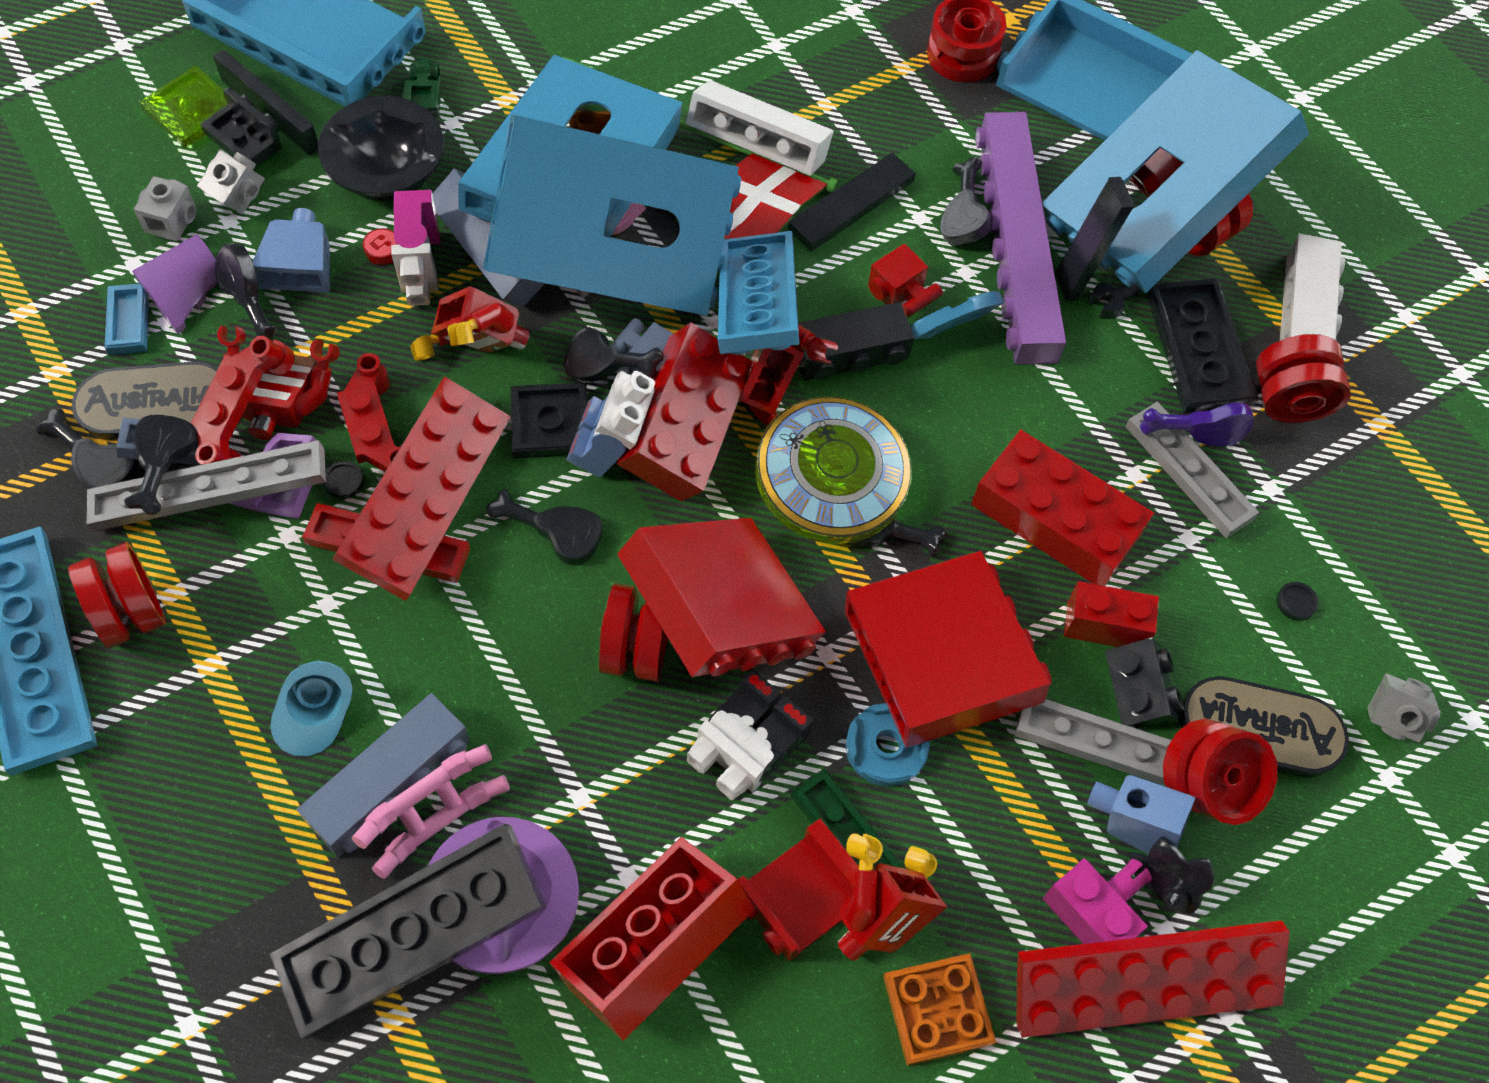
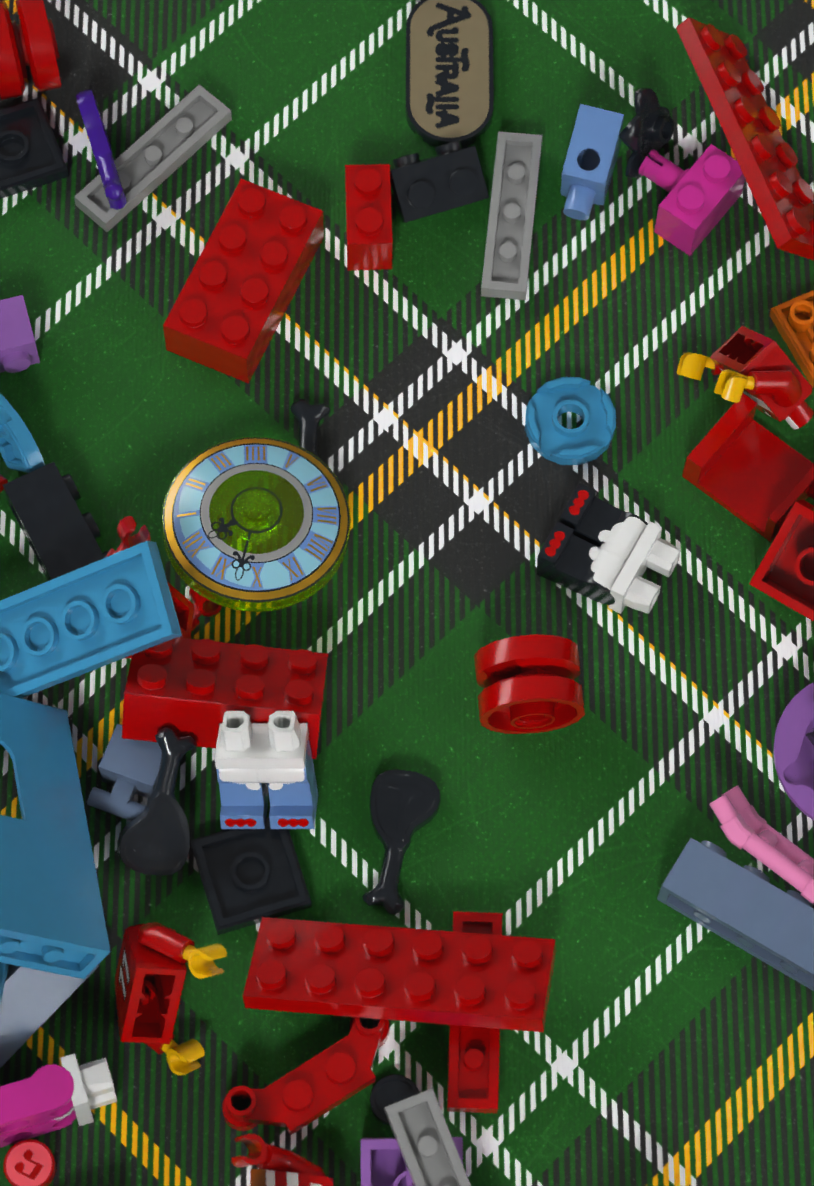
camera: 100 degrees left, 5 degrees up
medium azure piece [270,660,353,756] -> none
red brick [617,518,826,677] -> none
dark green tile [791,769,906,869] -> none
red brick [845,551,1052,748] -> none
red wheel [1163,718,1278,825] -> none
black piece [1276,582,1318,621] -> none

